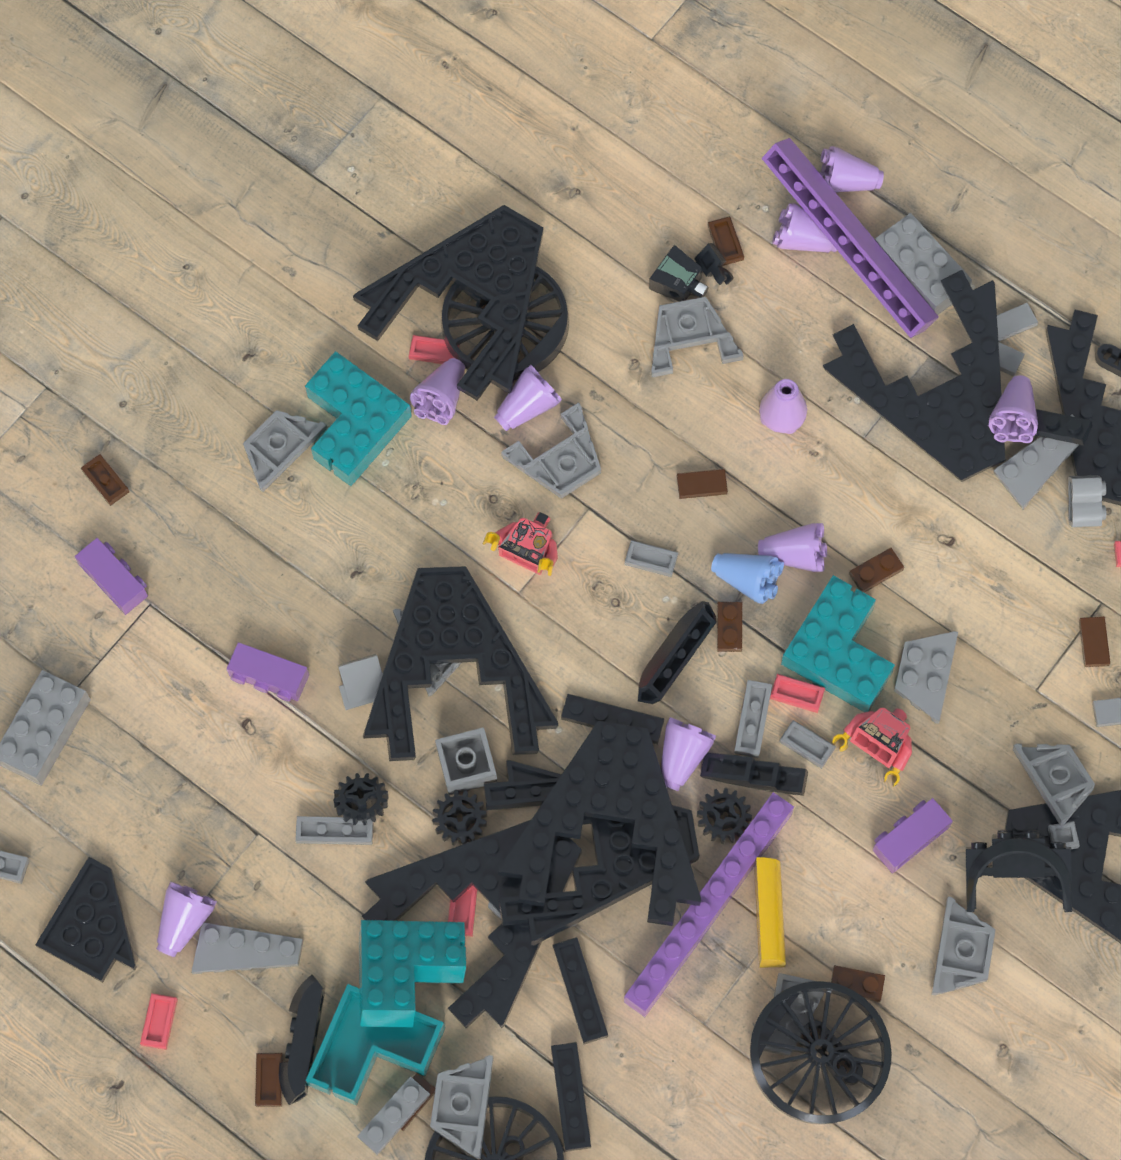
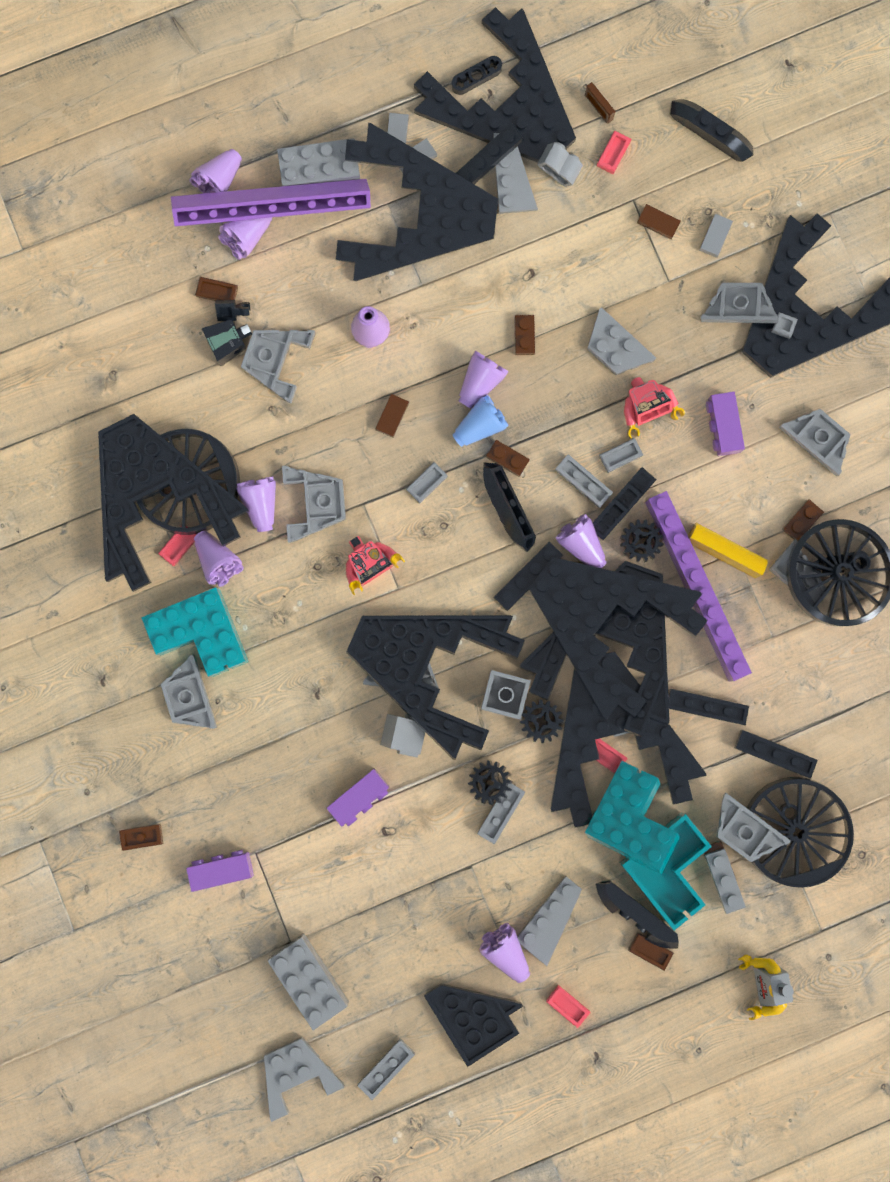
camera: 60 degrees left, 15 degrees up
coral tile [770,674,825,713] -> none
teal piece [781,575,895,712] -> none
black piece [966,830,1072,912] -> none
lavender cone [988,375,1038,443] -> none

